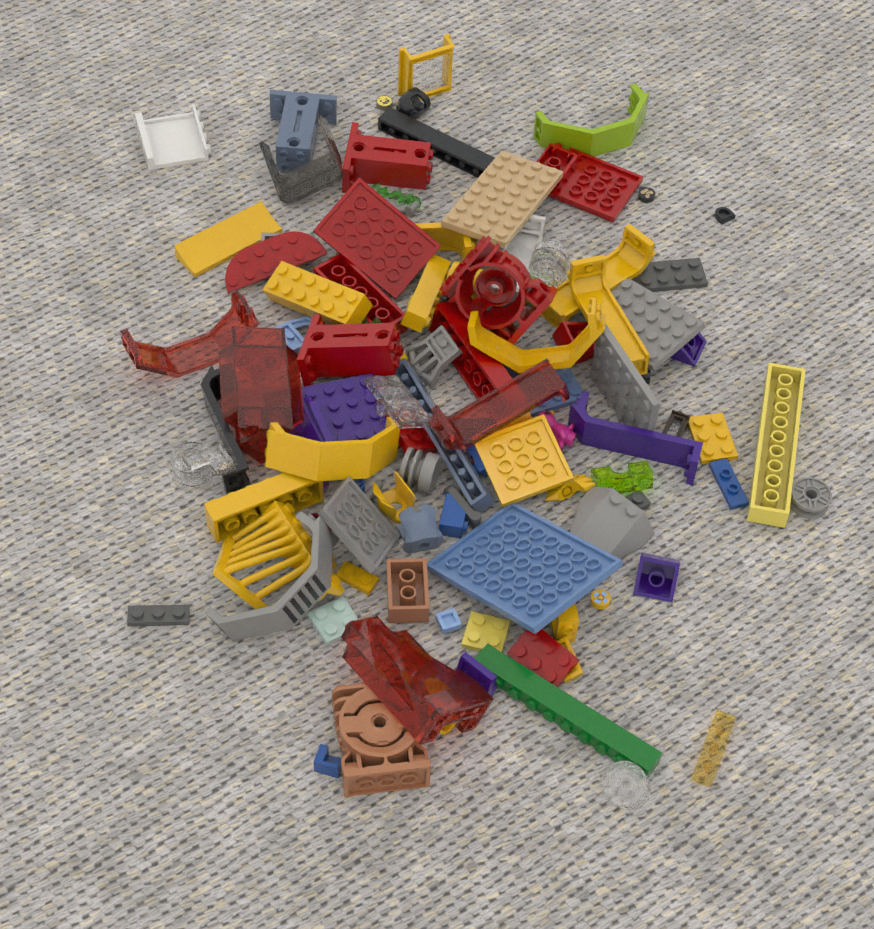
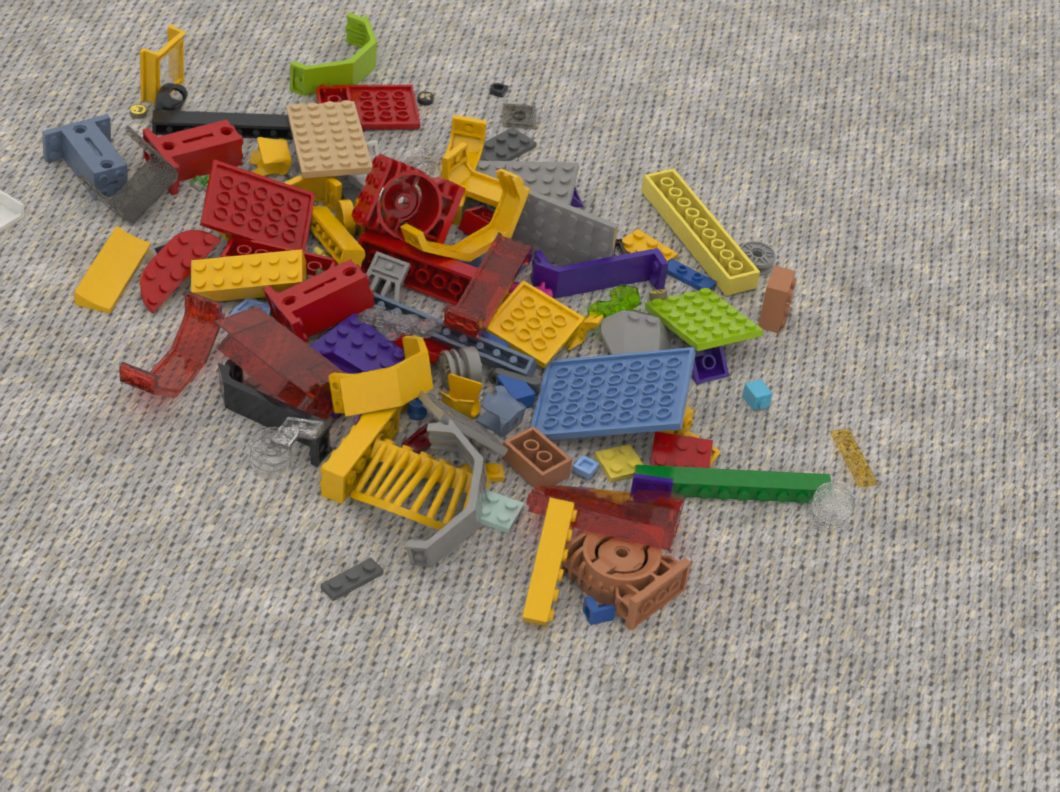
camera: 40 degrees left, 10 degrees down
none -> yellow piece [250,137,292,176]
none -> clear smoke tile [502,103,536,130]
none -> yellow brick [522,498,578,627]
none -> lime plate [645,288,763,351]
none -> dark tan tile [649,289,667,300]
none -> medium azure brick [742,379,773,411]
none -> nougat brick [758,266,797,333]

